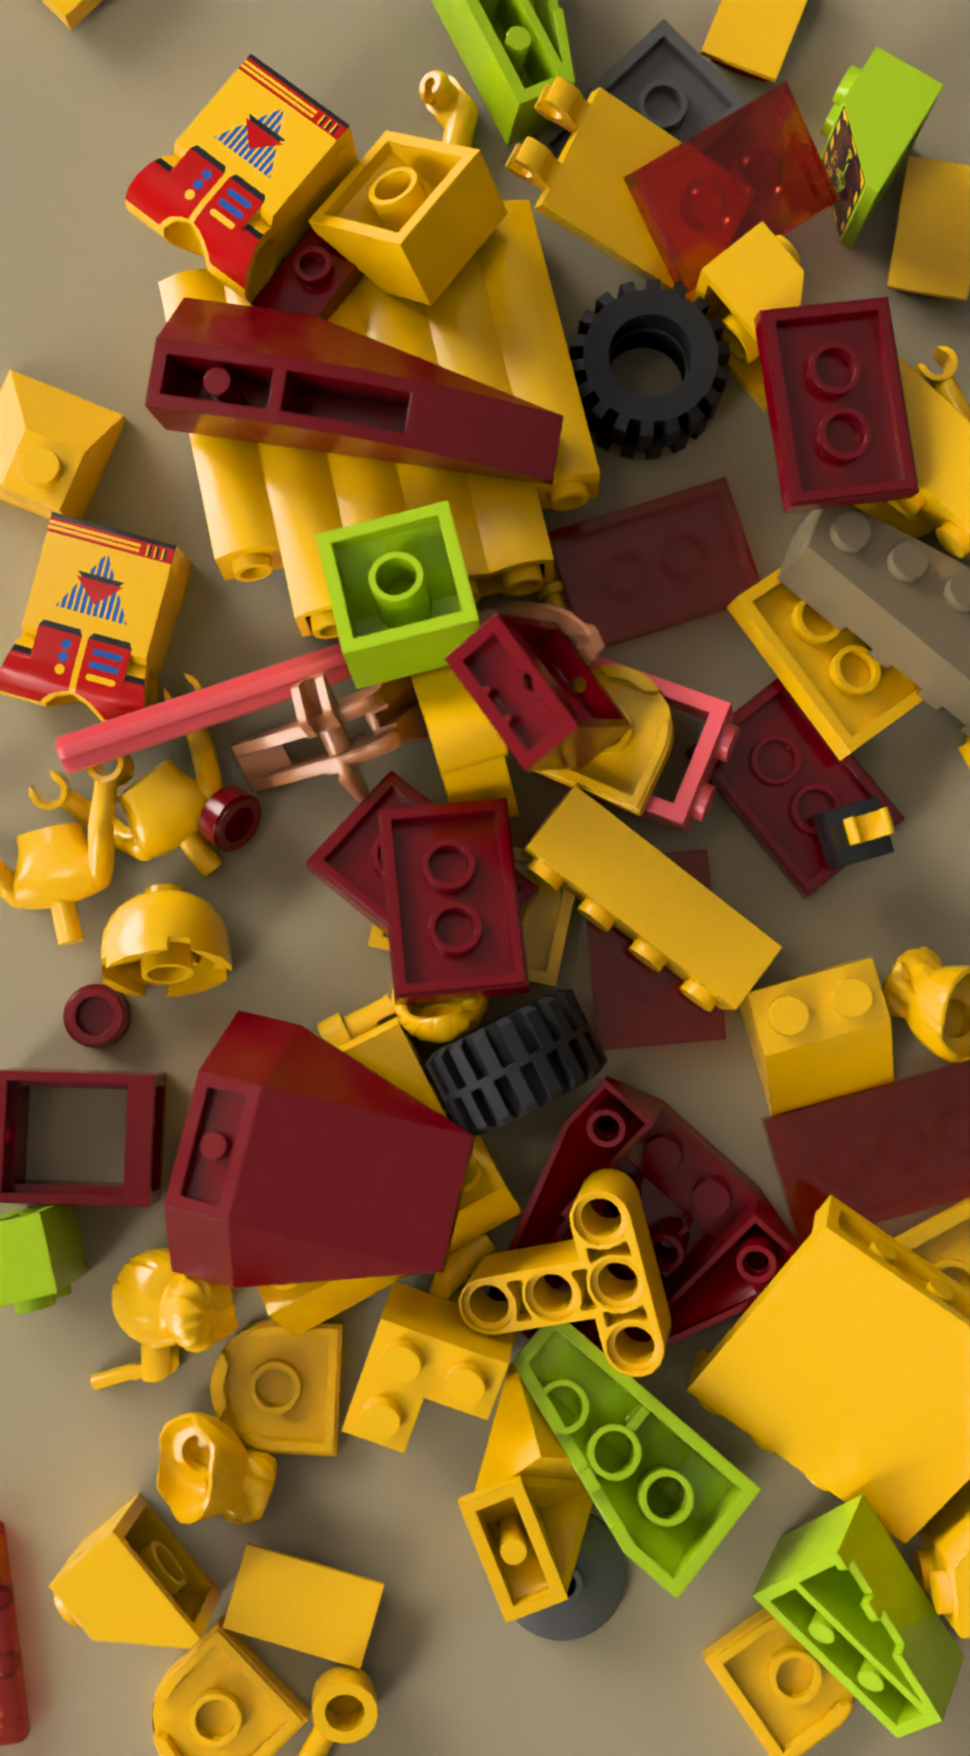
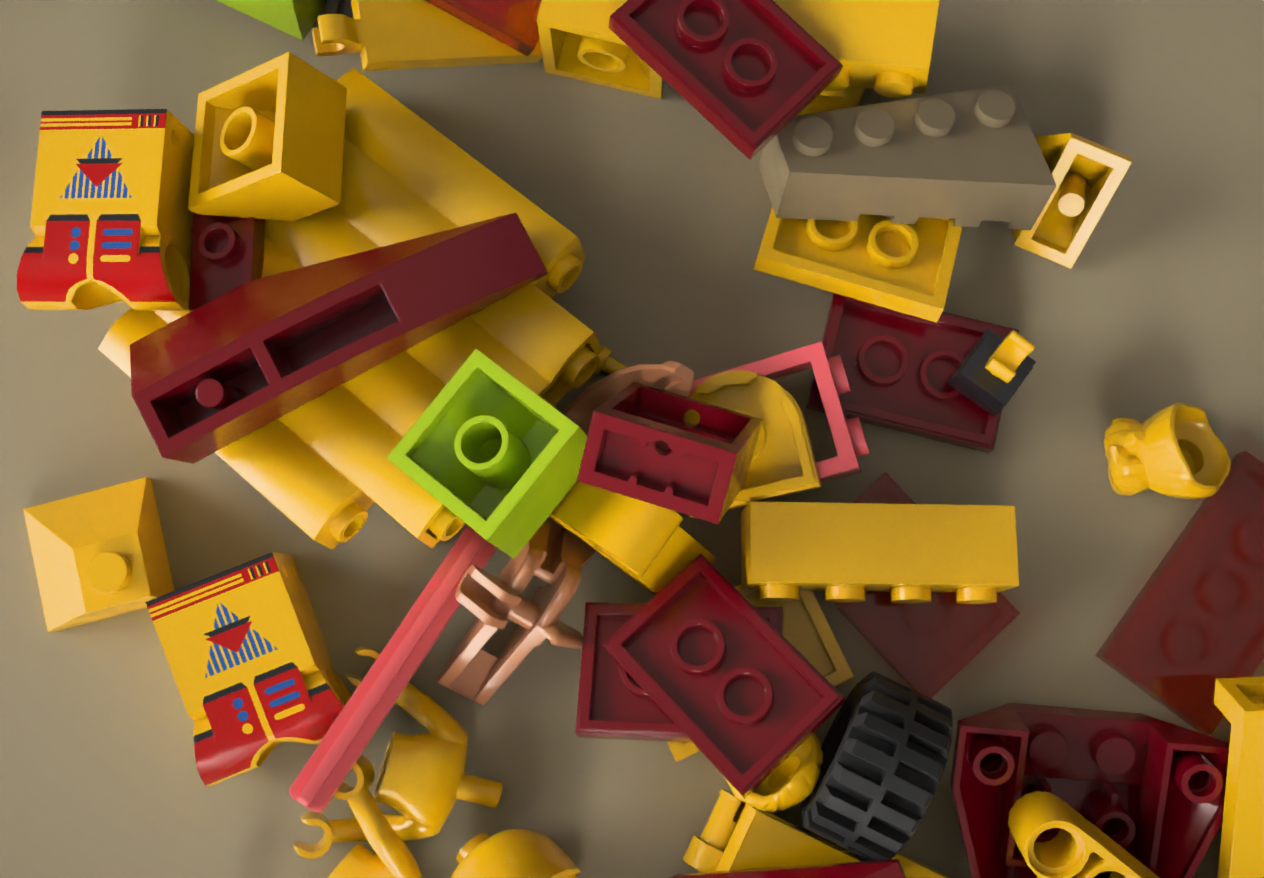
camera: 35 degrees left, 5 degrees down
dark red tile [198,785,261,852] -> none
yellow arm [419,70,478,148] -> none
clear red tile [548,477,760,649] -> none
black tyre [570,279,731,460] -> none
yellow slope [739,957,895,1116] -> none

